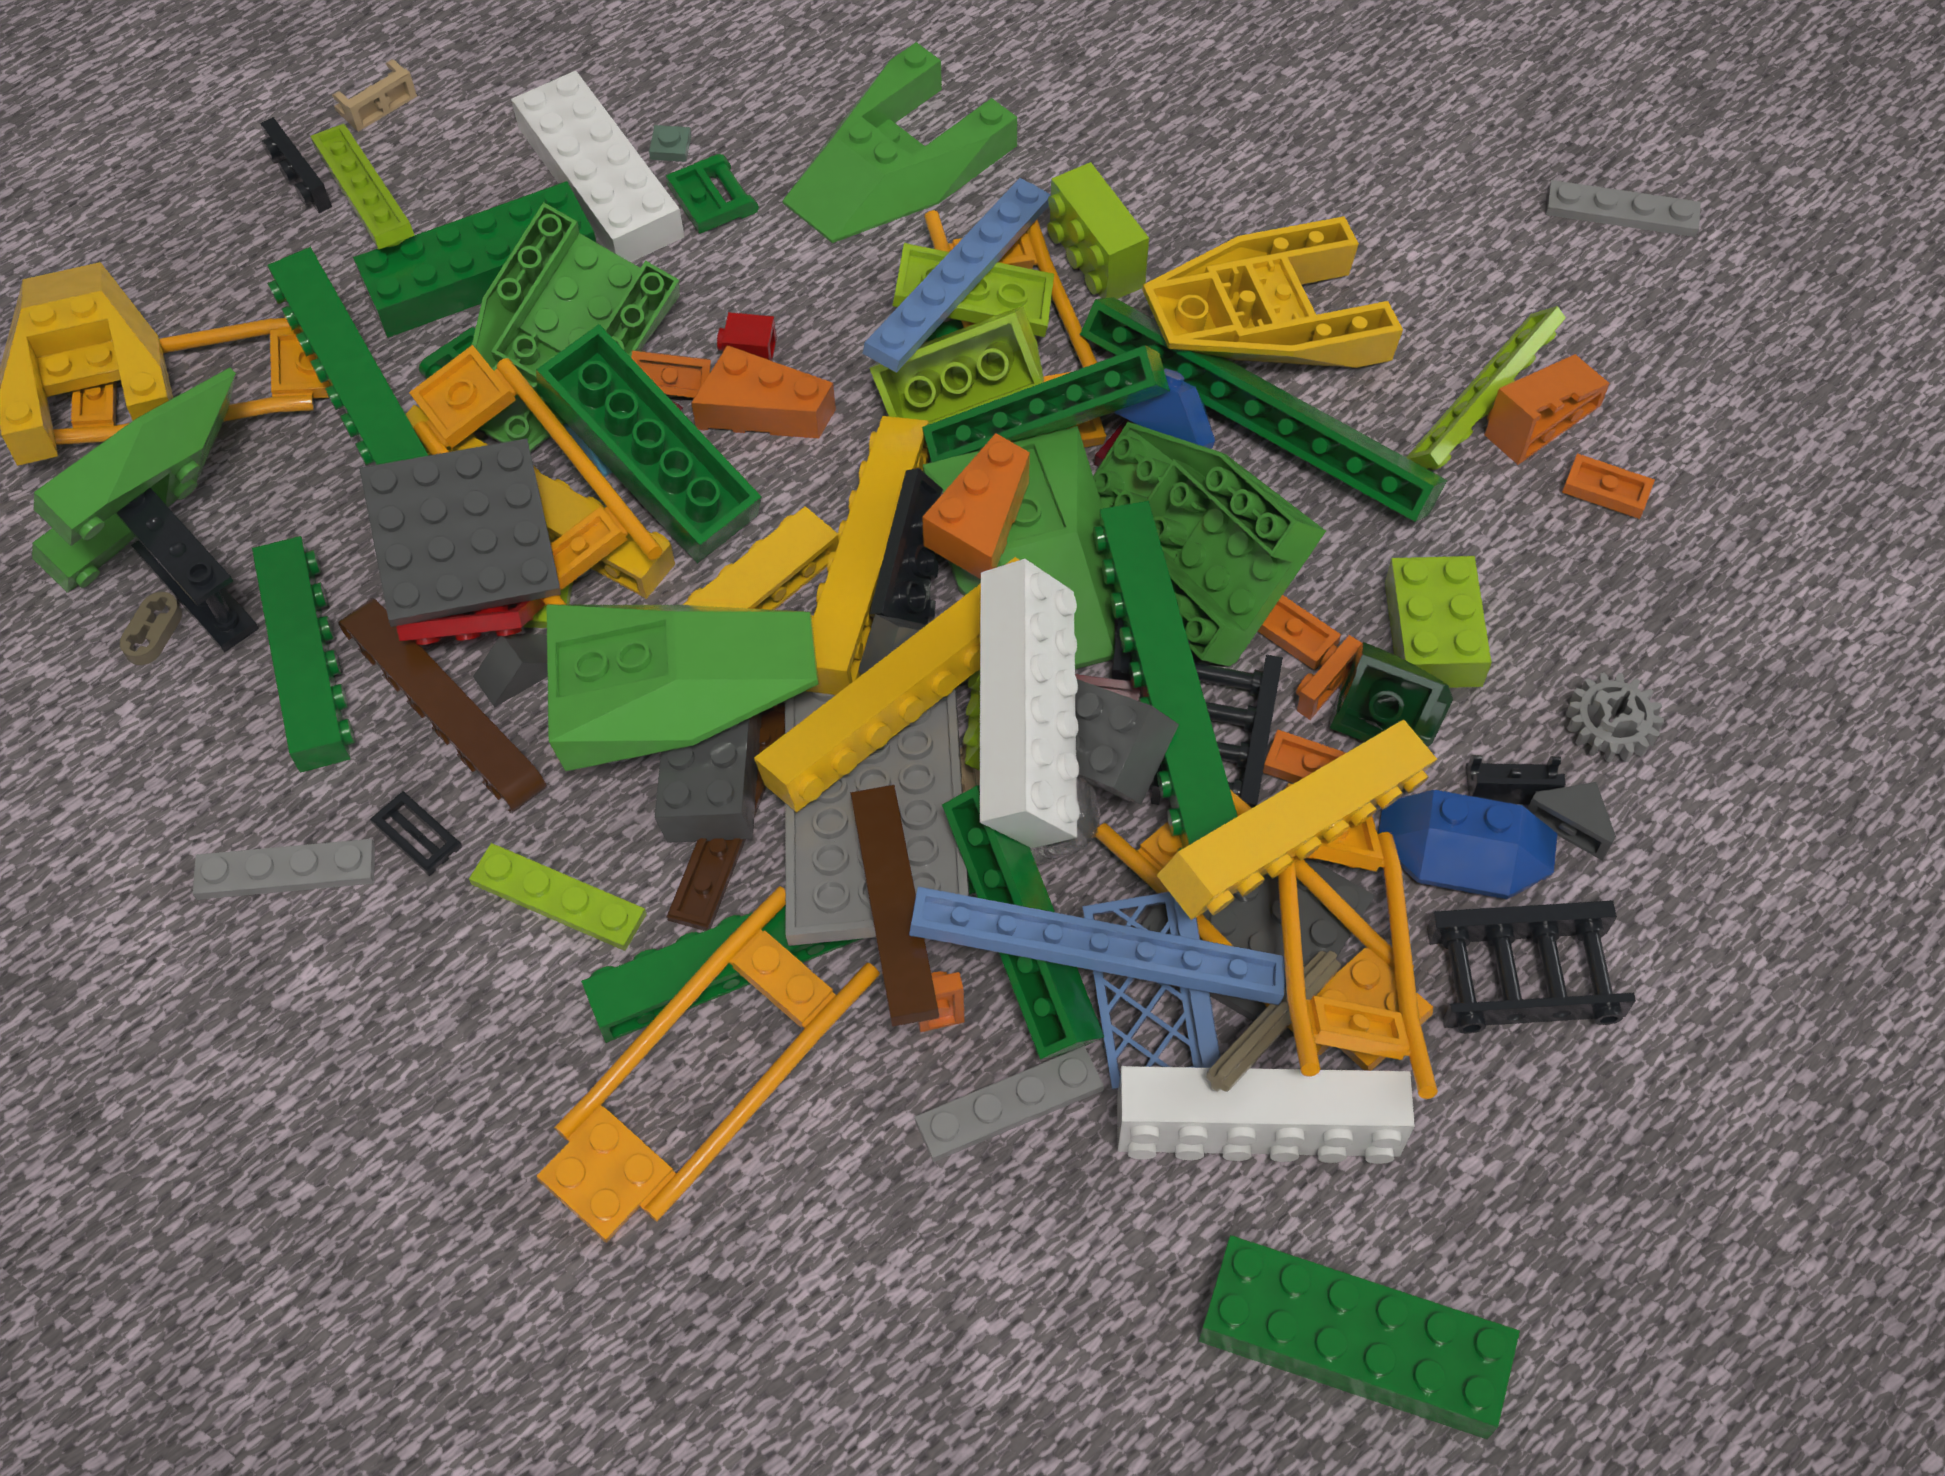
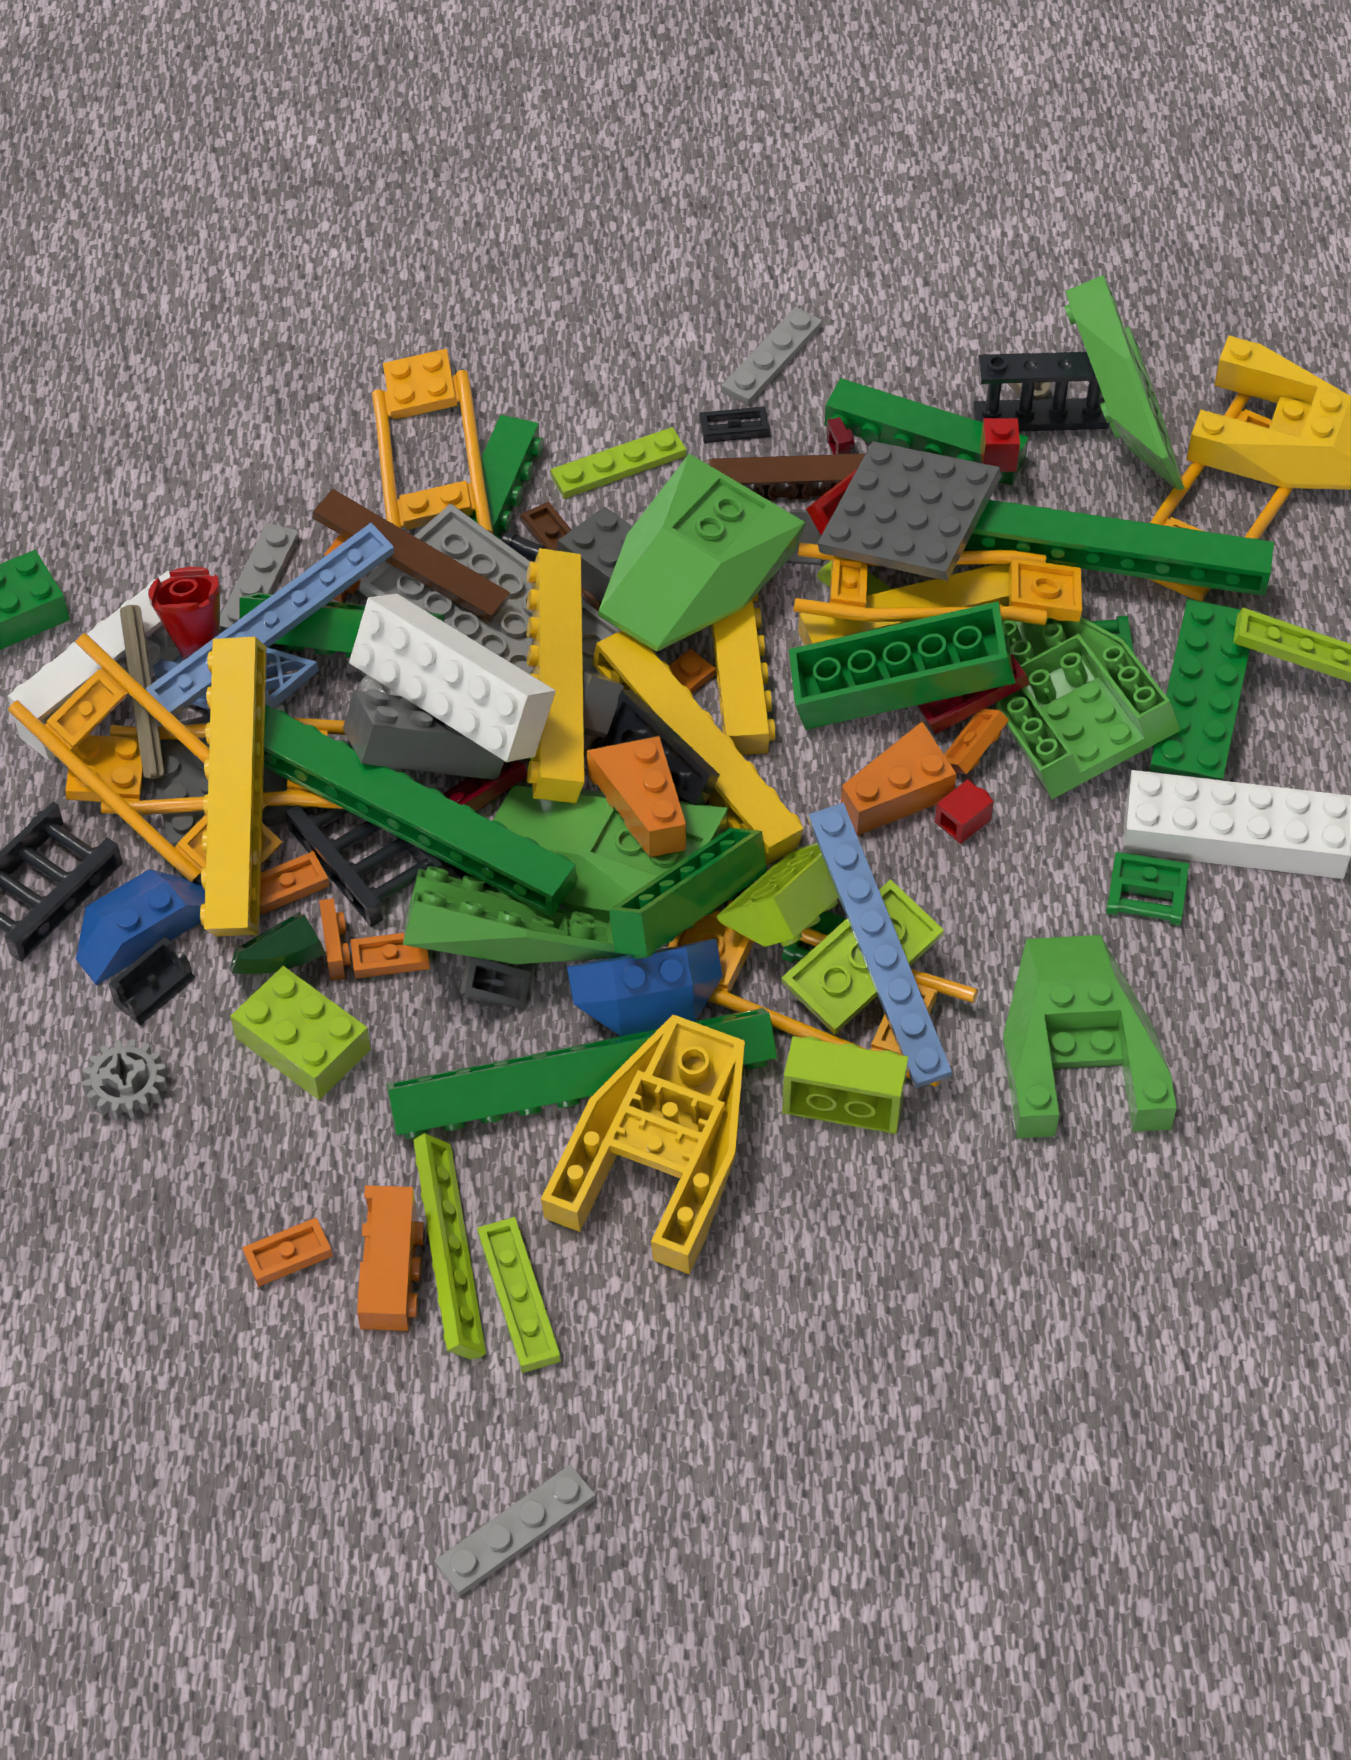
camera: 130 degrees right, 5 degrees down
sand green plate [649,125,692,162] -> none
dark grey slope [1528,782,1616,861] -> none
none -> red cone [148,566,221,660]
none -> lime plate [477,1217,561,1373]
none -> black pin [501,531,546,562]
none -> dark red plate [826,417,855,455]
none -> red brick [980,418,1020,472]

